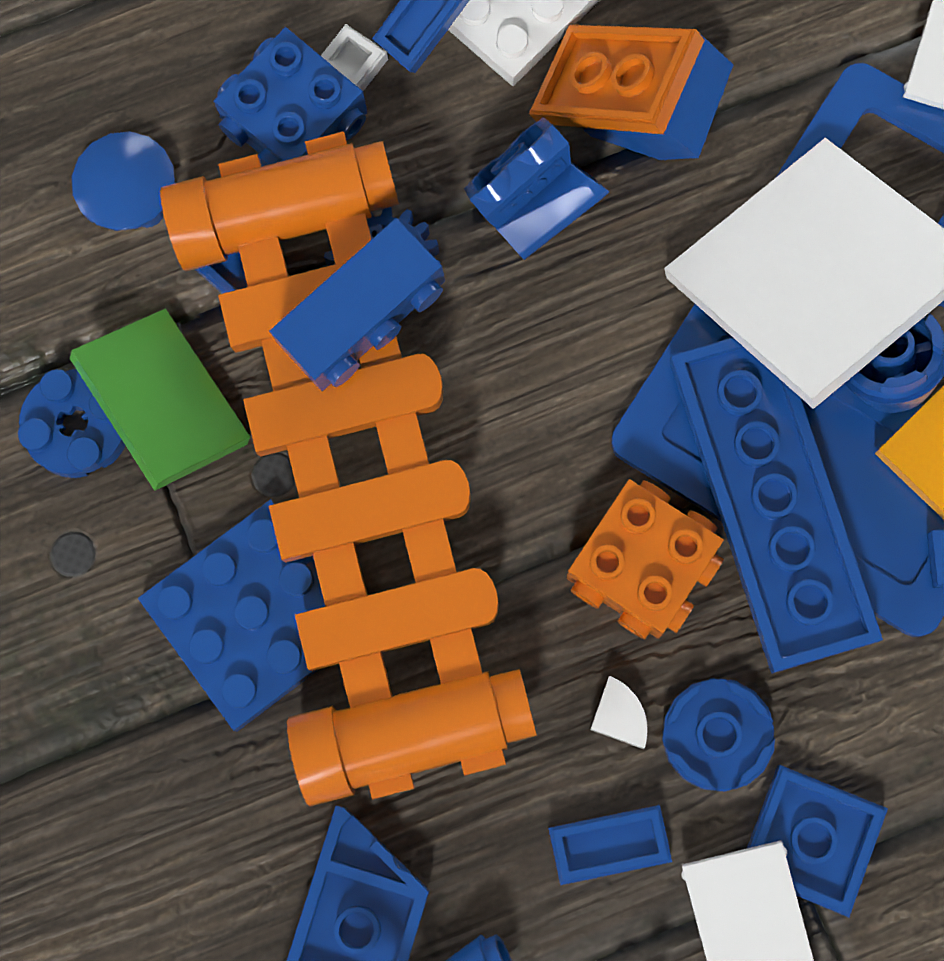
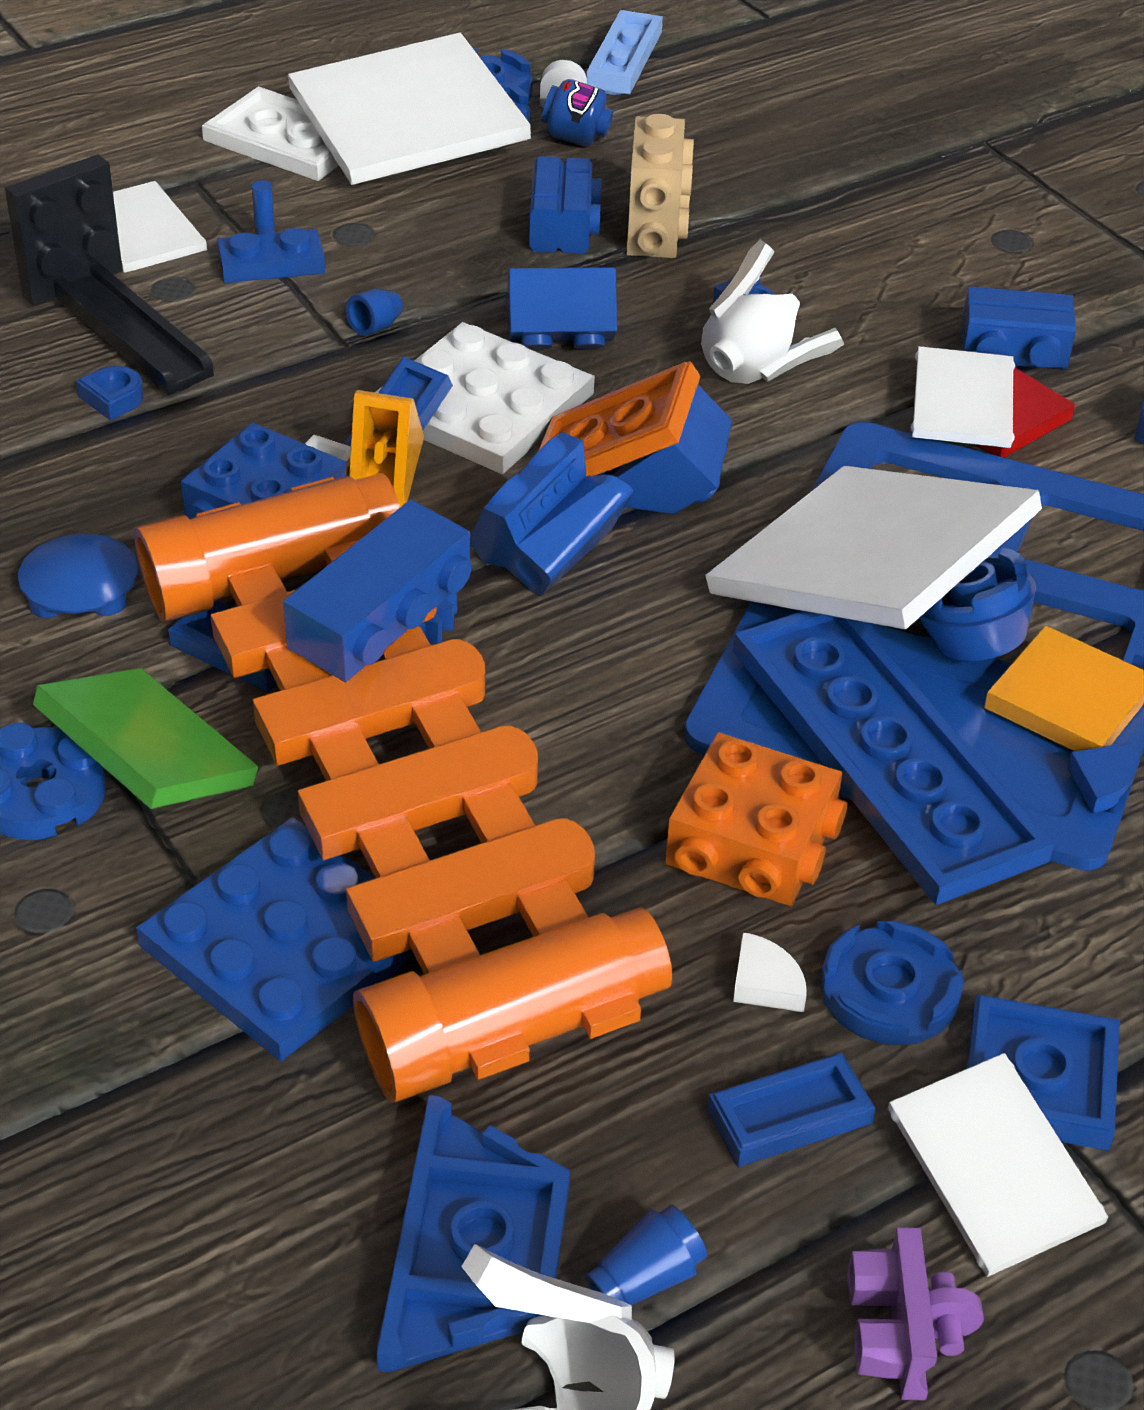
camera: 20 degrees left, 35 degrees down
none -> light orange slope [349,390,424,507]

